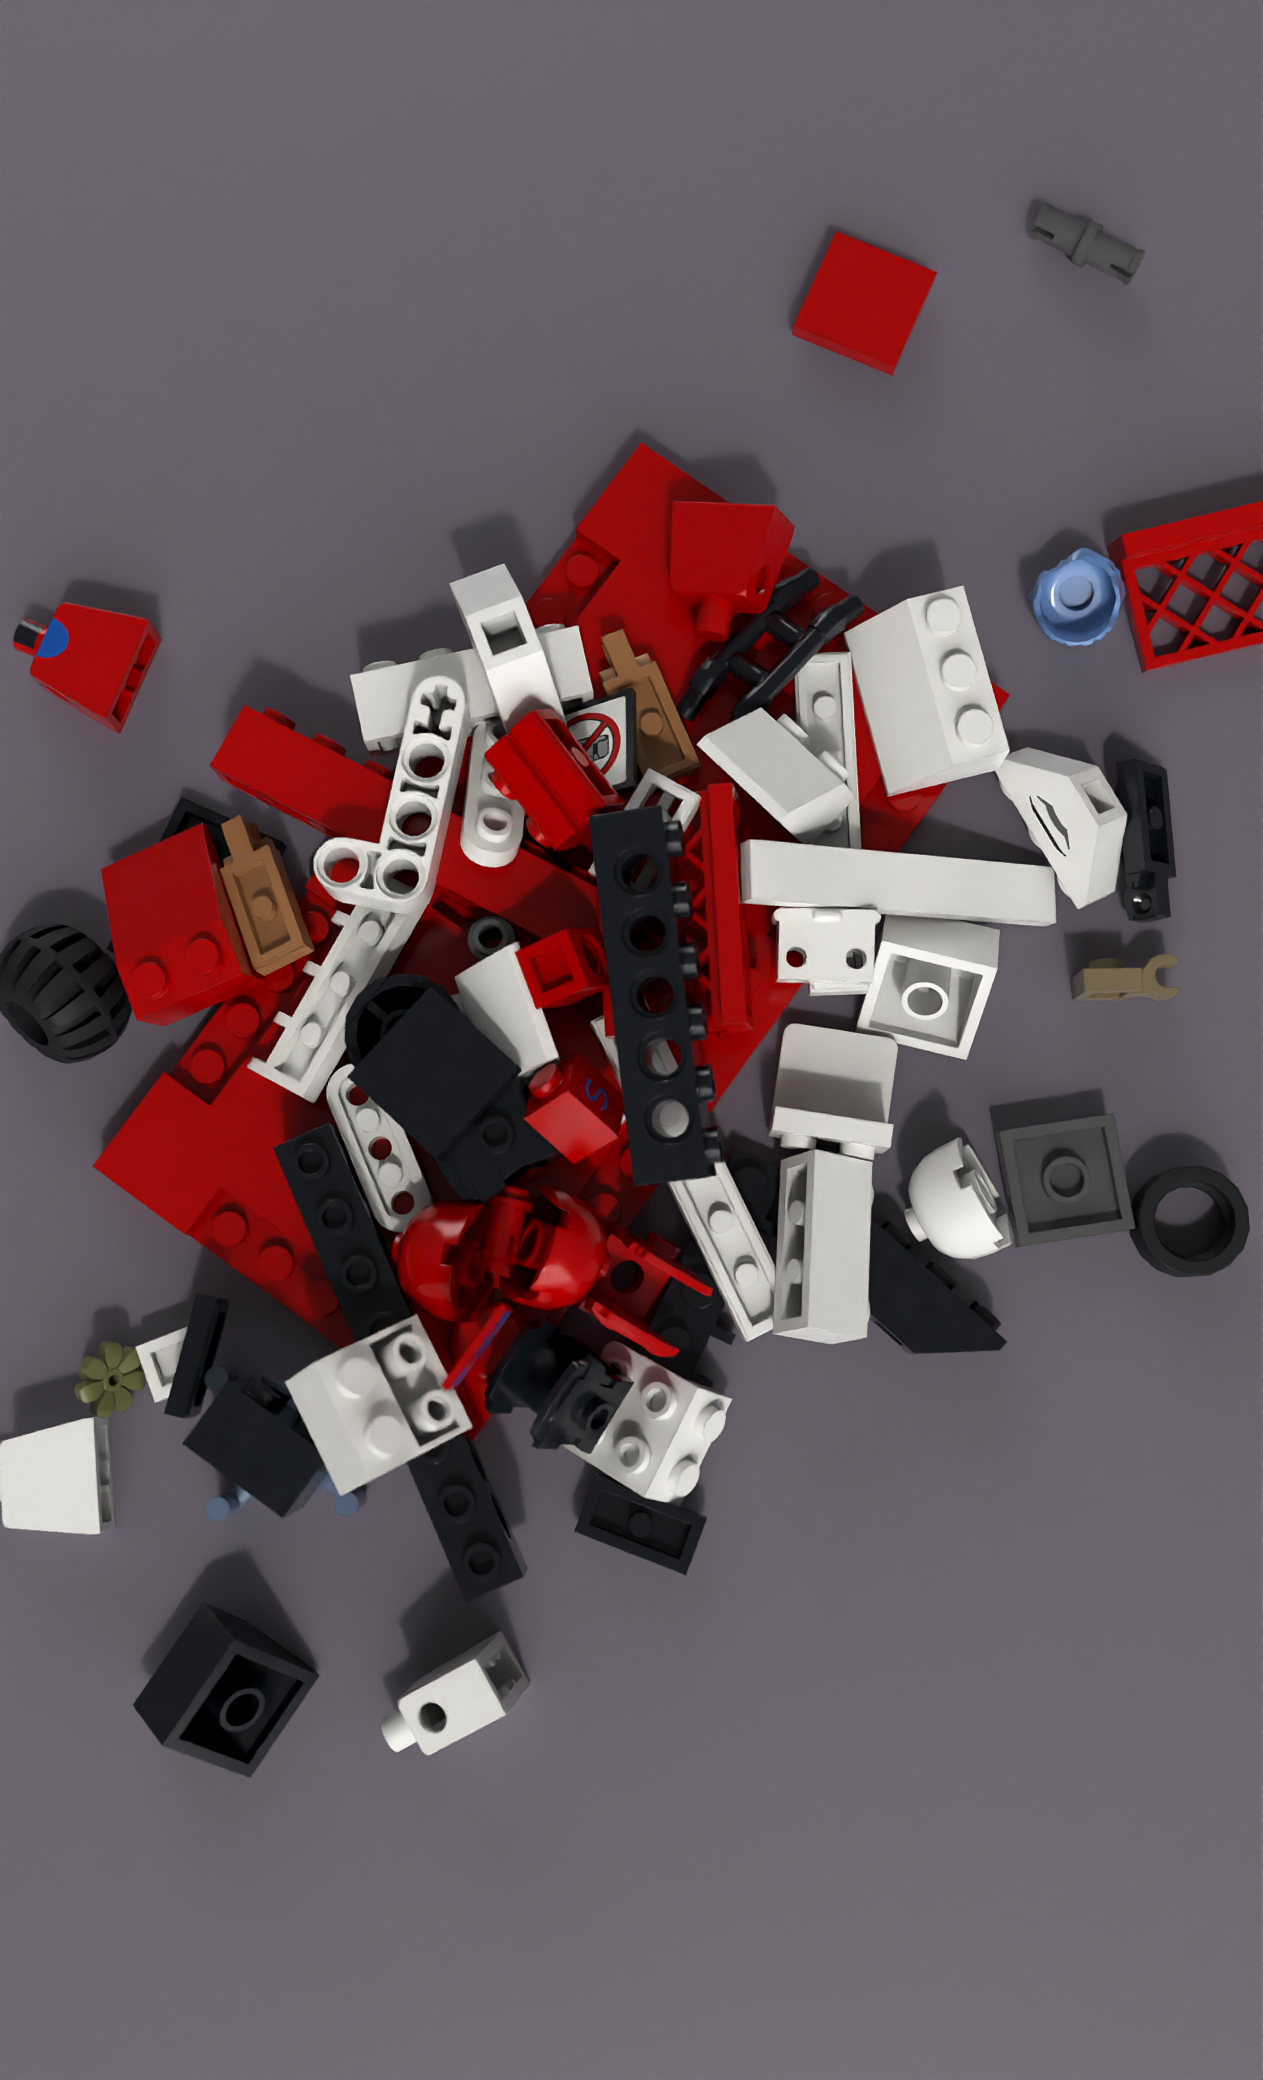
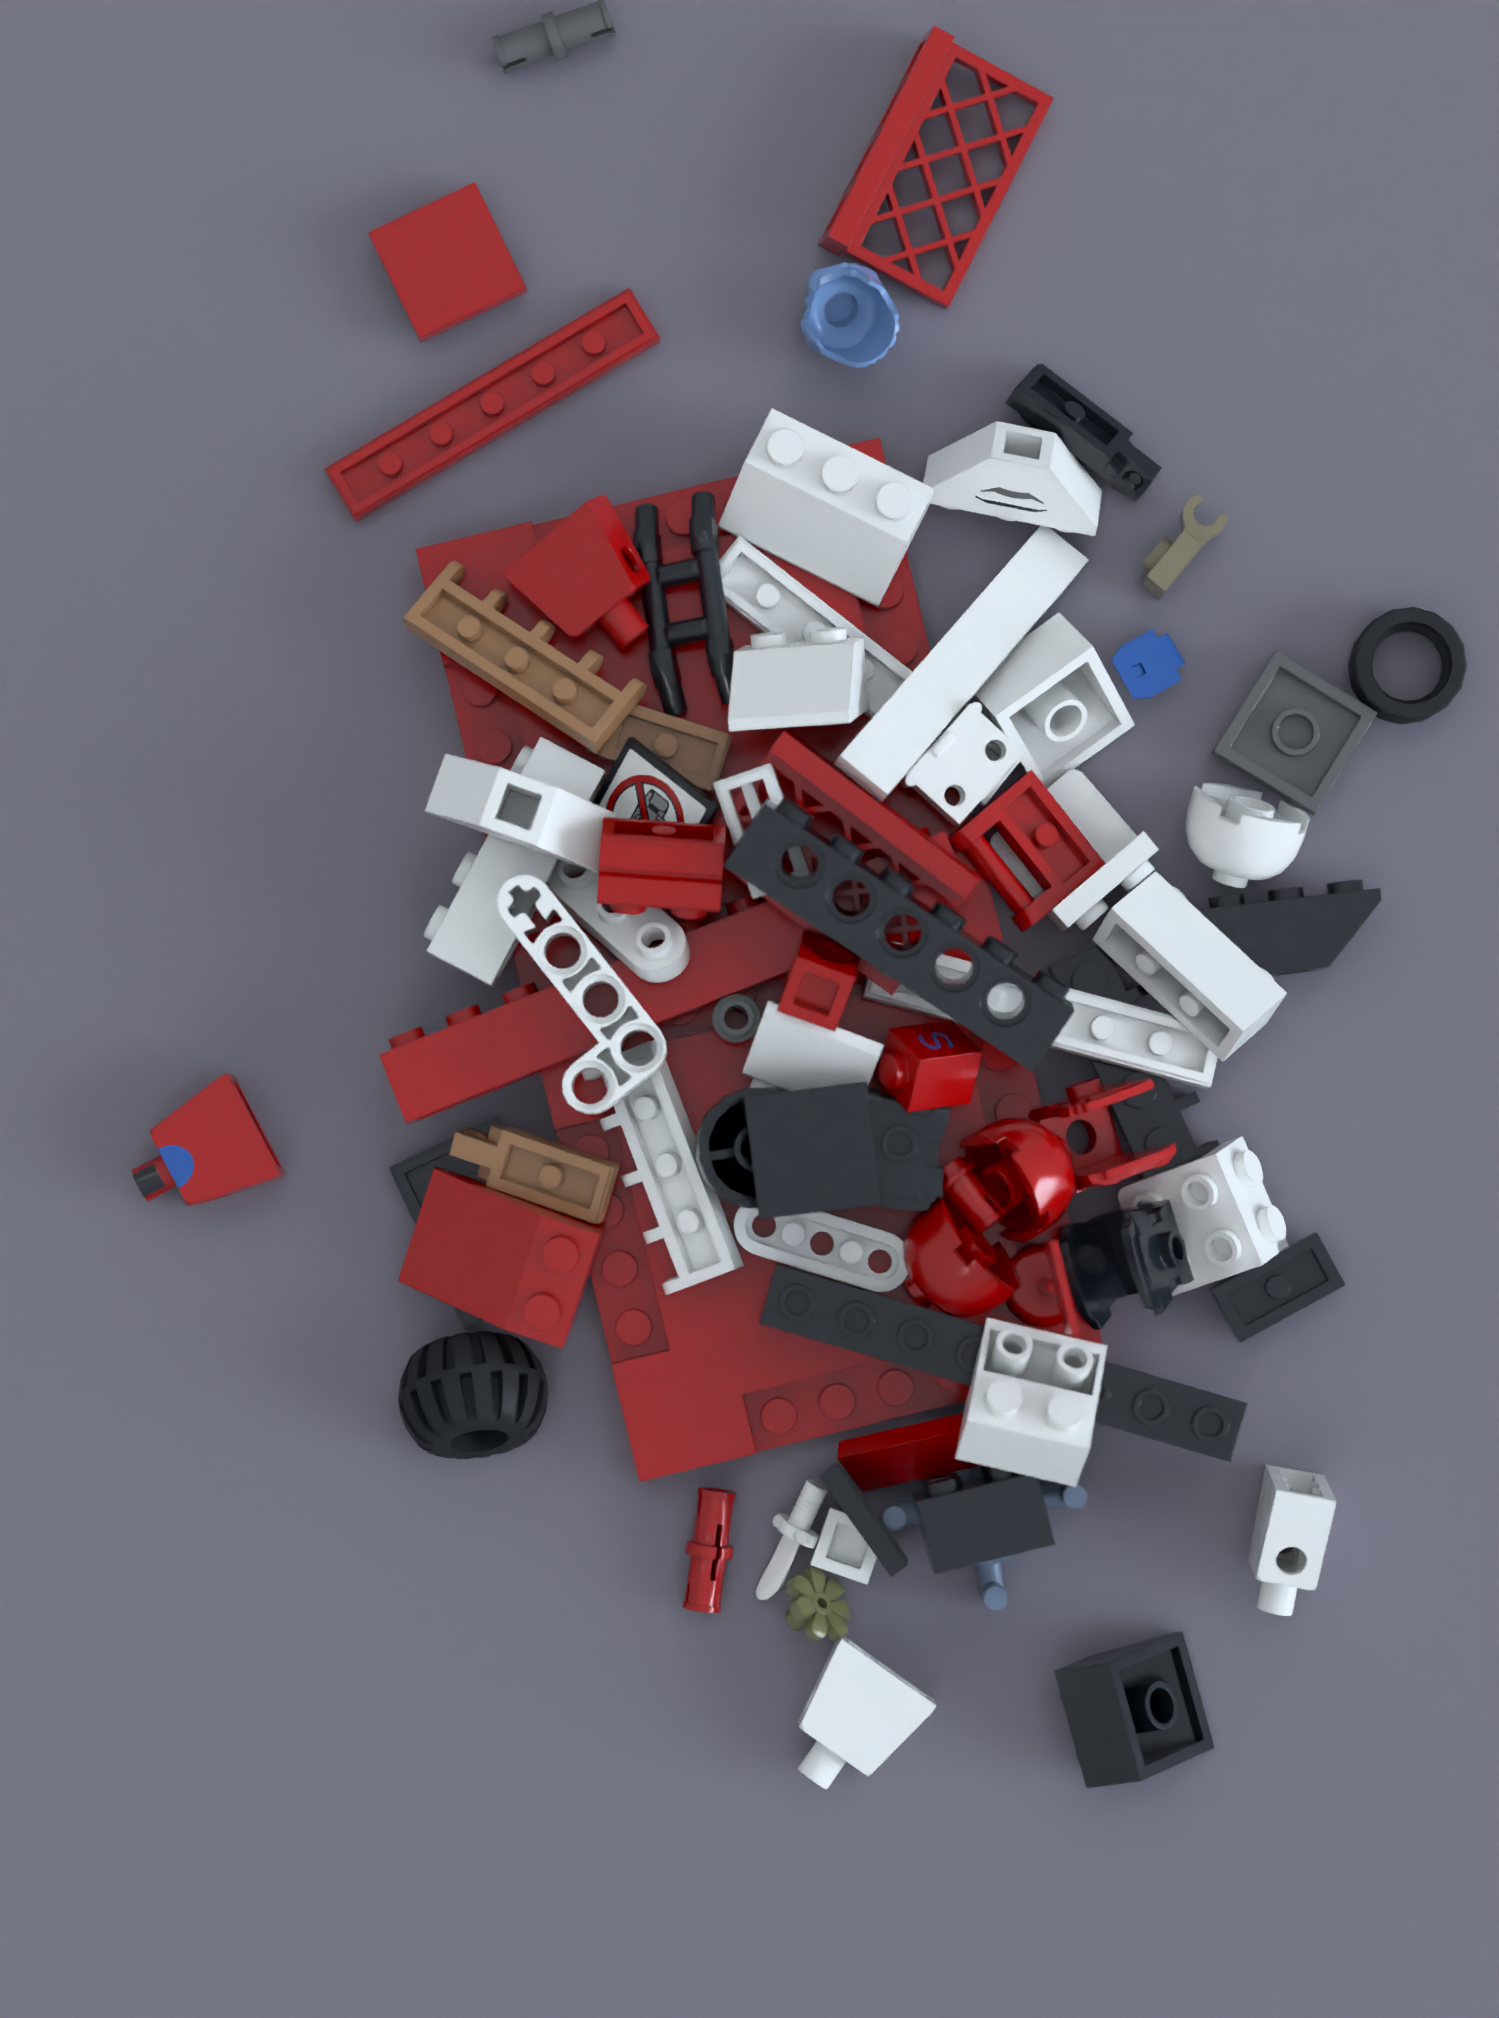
camera: 55 degrees left, 5 degrees up
none -> red tile [324,287,660,522]
none -> medium nougat hinge [403,560,647,753]
none -> red pin [682,1487,737,1613]
none -> white piece [756,1479,828,1600]
none -> red tile [837,1413,982,1492]
none -> red plate [948,770,1106,932]
none -> blue piece [1111,629,1185,699]

